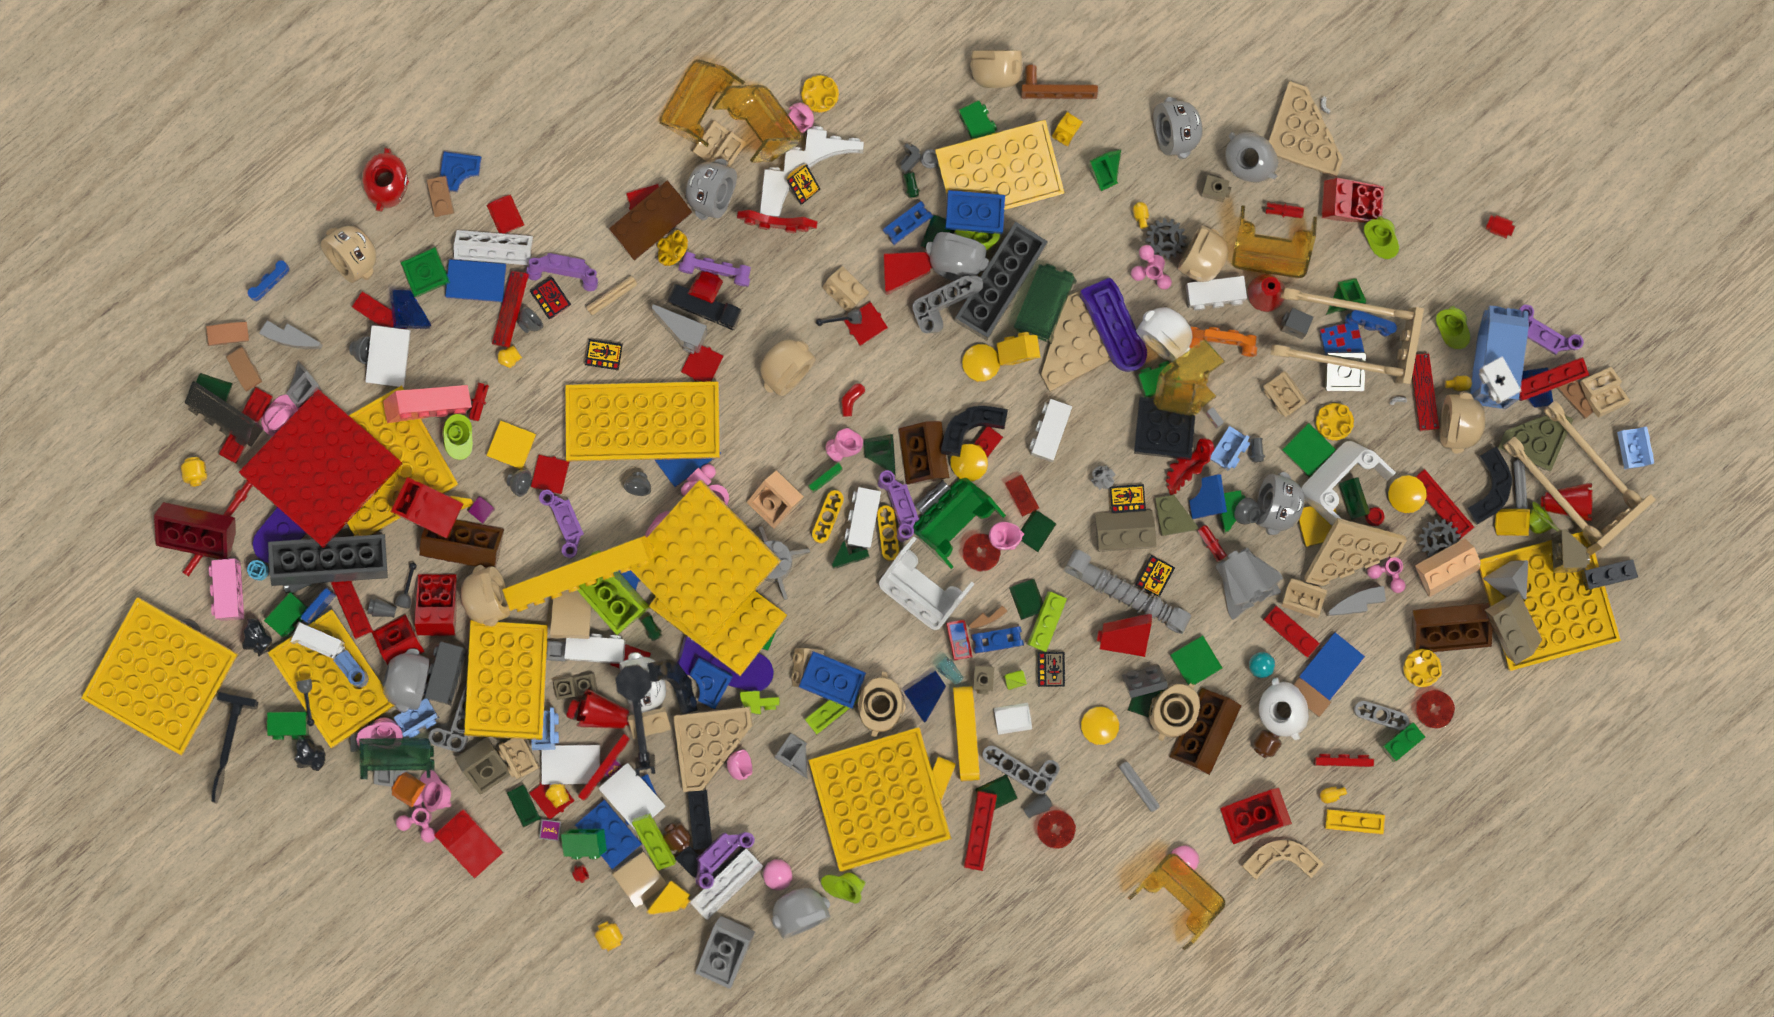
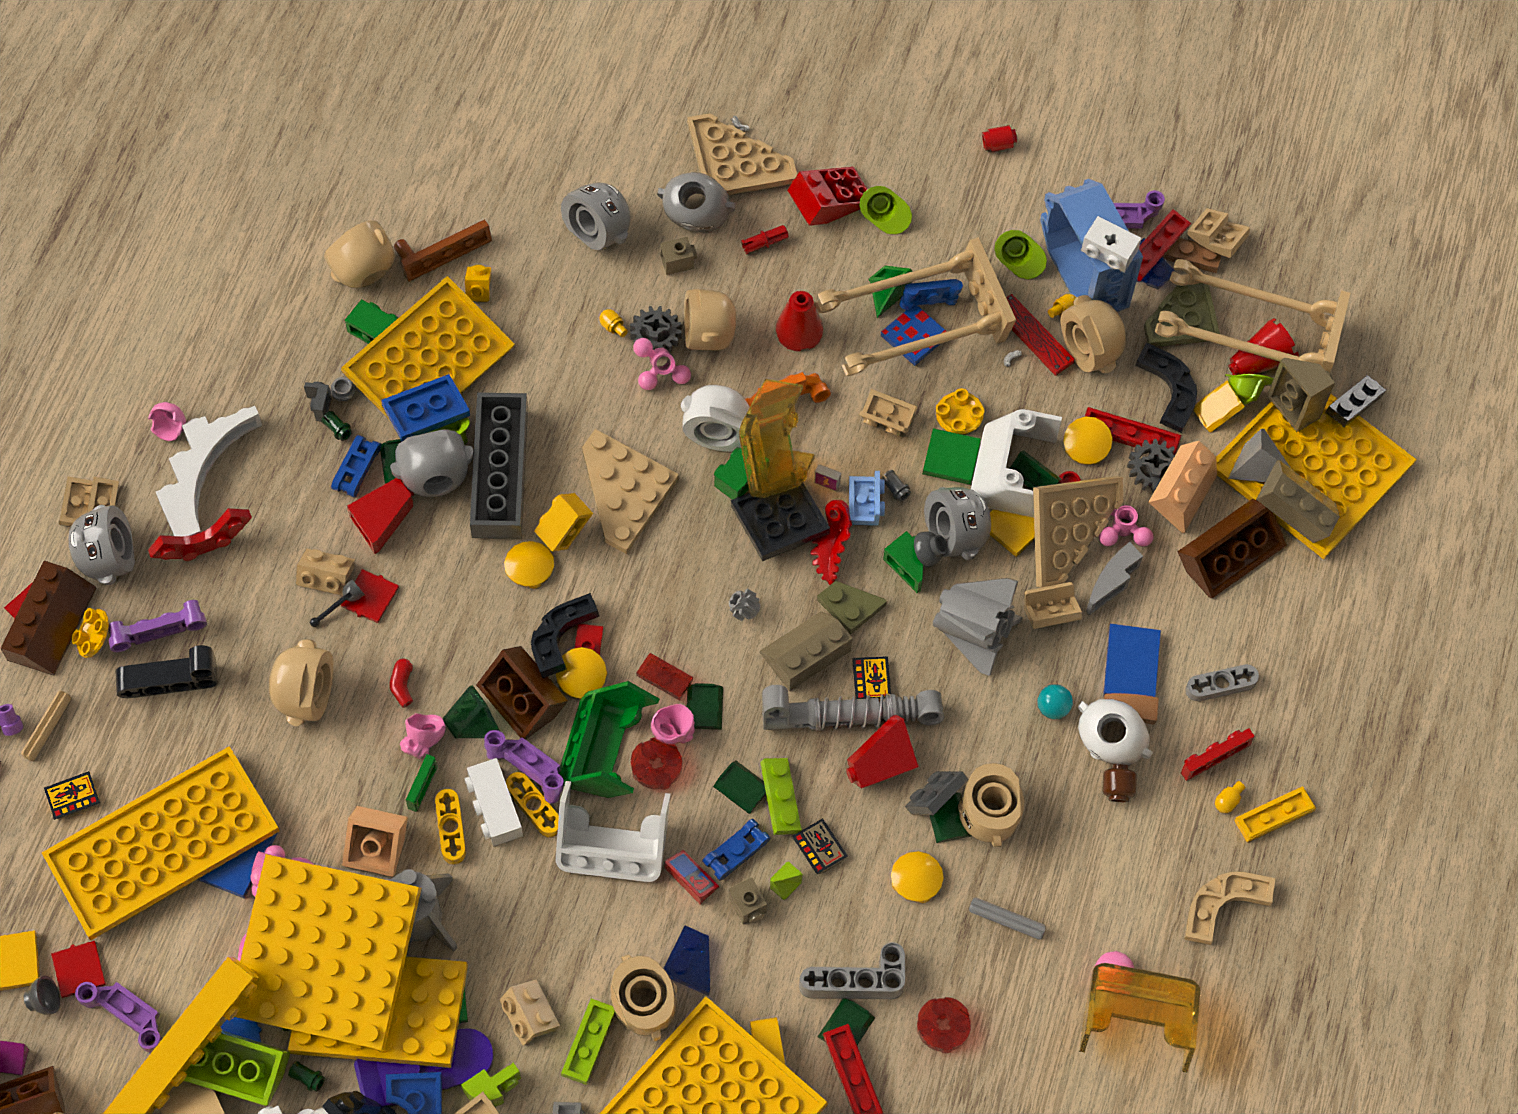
camera: 30 degrees left, 20 degrees down
dark grey piece [624,472,651,496] -> none
light grey slope [652,304,708,354] -> none
clear yellow windscreen [659,59,745,147] -> none
red piece [681,346,724,382] -> none
red piece [688,271,723,303] -> none
clear yellow windscreen [712,85,803,163] -> none
piece [787,164,821,205] -> none
blue tile [798,651,866,709] -> none
yellow dish [801,75,839,113] -> none
dark green slope [832,541,870,569] -> none
light grey beam [912,275,983,334] -> none
dark grey pin [914,480,951,514] -> none
clear light blue cone [936,657,964,685] -> none
yellow beam [953,686,980,782] -> none
medium nougat slope [968,606,1008,630] -> none
white piece [994,703,1032,735] -> none
clear green panel [1014,264,1077,344] -> none
dark grey cone [1023,793,1053,819] -> none
white brick [1029,399,1072,462] -> none
dark purple piece [1079,278,1147,372] -> none
green slope [1088,149,1122,192] -> none
piece [1110,484,1146,513] -> none
reddish brown slope [1169,688,1242,775] -> none
green tile [1170,636,1223,685] -> none
white brick [1186,276,1247,311] -> none
blue tile [1189,474,1227,519] -> none
red axle [1198,525,1227,562] -> none
red slope [1220,788,1292,845] -> none
clear yellow windscreen [1232,205,1317,278] -> none
red plate [1263,606,1320,658] -> none
dark grey brick [1280,308,1314,339] -> none
plate [1325,352,1366,391] -> none
green brick [1381,722,1425,762] -> none
yellow dish [1403,649,1442,687] -> none
clear red plate [1415,690,1455,729] -> none
light grey axle [1513,460,1528,509] -> none
light blue bracket [1617,427,1654,469] -> none

